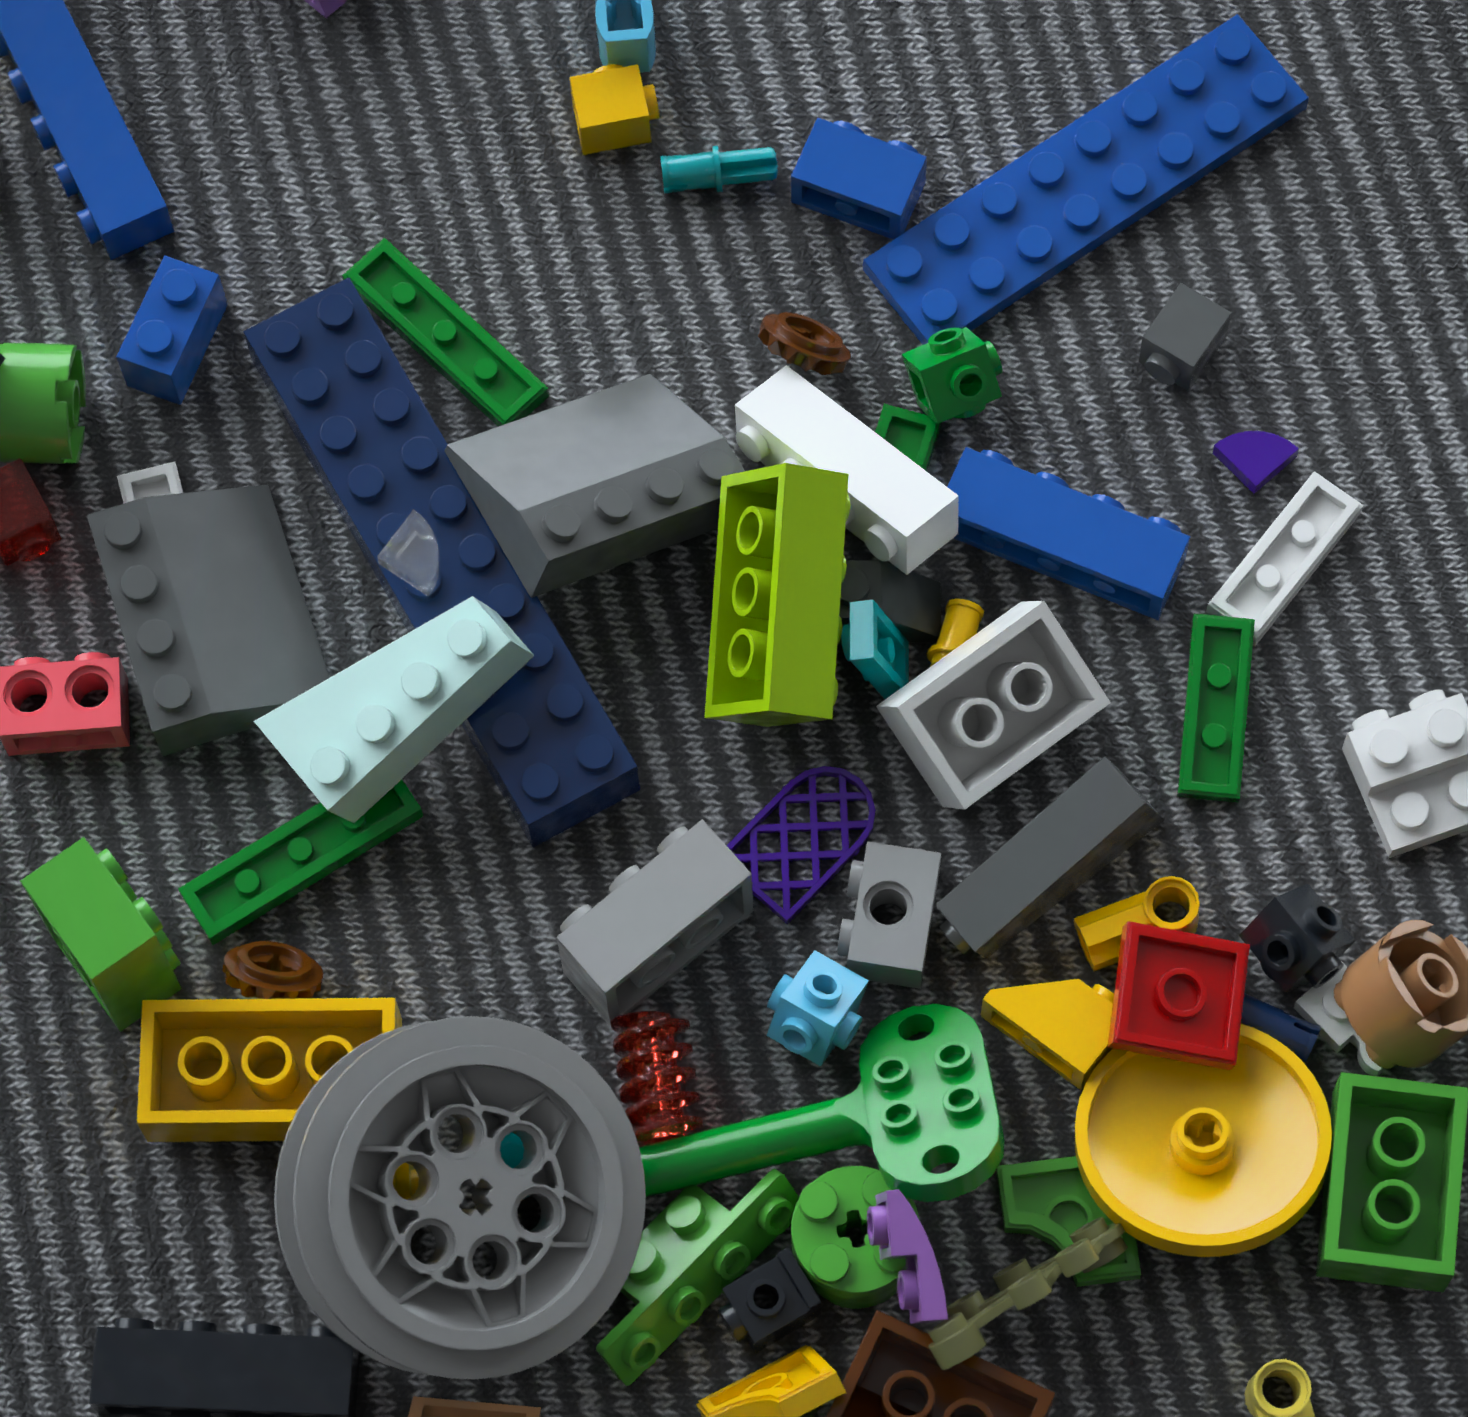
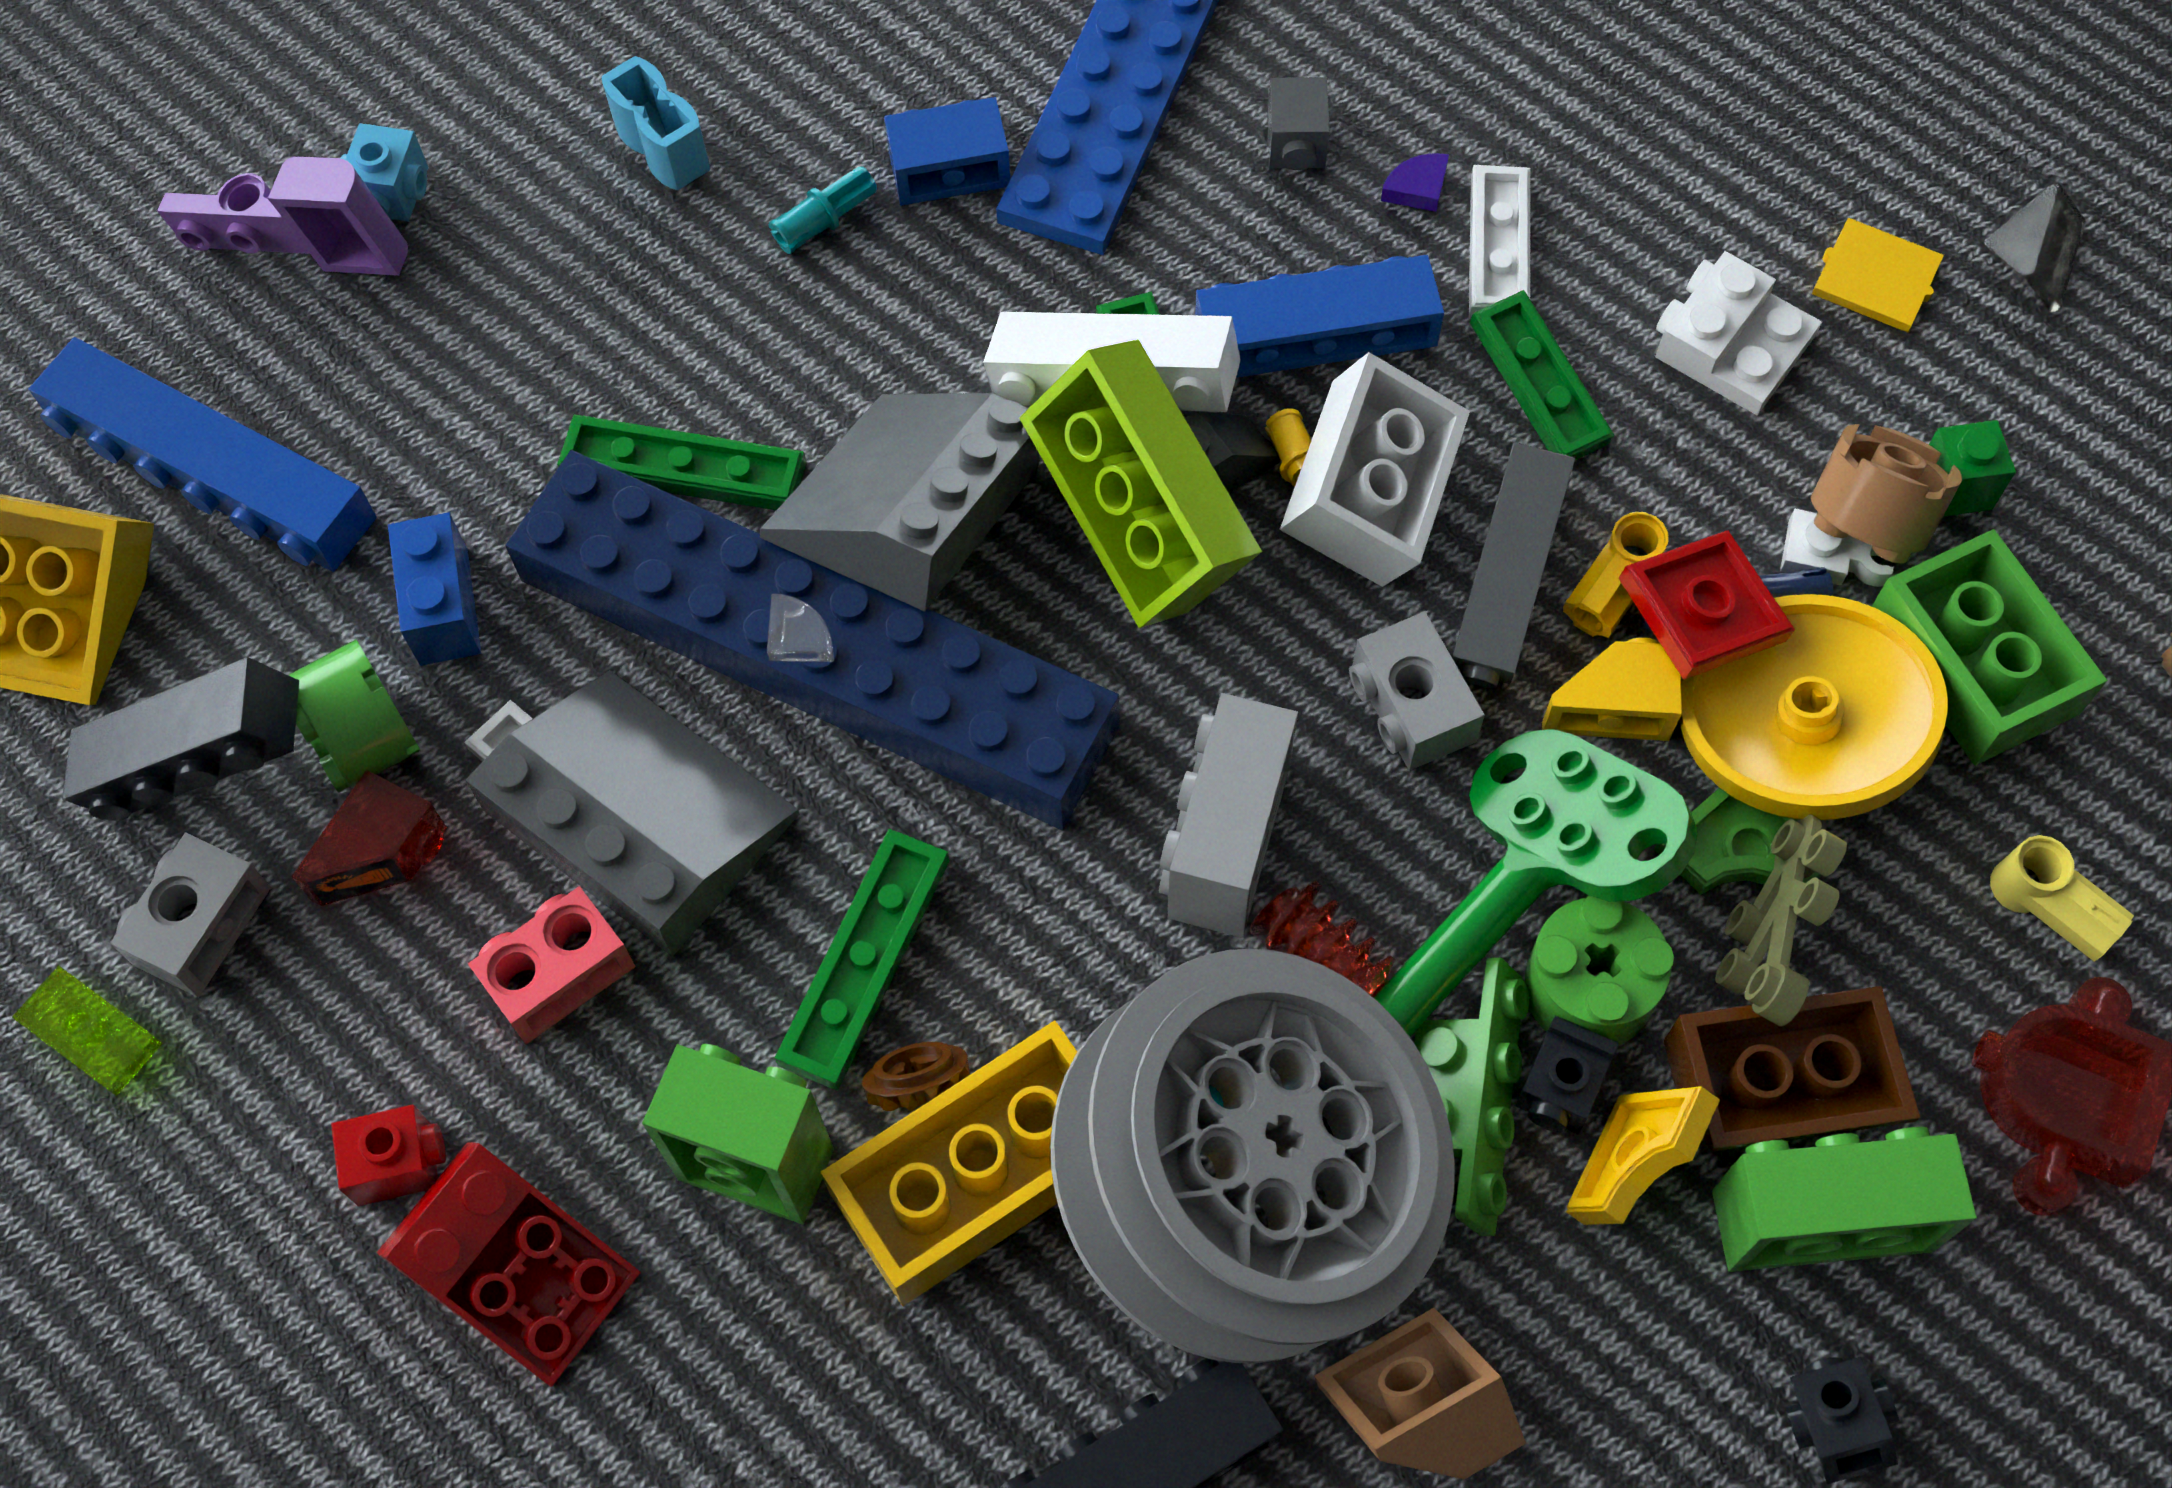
camera: 35 degrees left, 5 degrees down
light aqua wedge [254,596,534,823] -> none
yellow brick [569,64,660,155] -> none
dark purple window [726,766,876,925] -> none
reddish brown gear [758,312,851,375] -> none
medium azure brick [766,950,869,1066] -> none
teal plate [842,599,909,699] -> none
medium lavender slope [867,1190,948,1324] -> none
green brick [901,327,1003,424] -> none
black brick [1239,884,1356,993] -> none

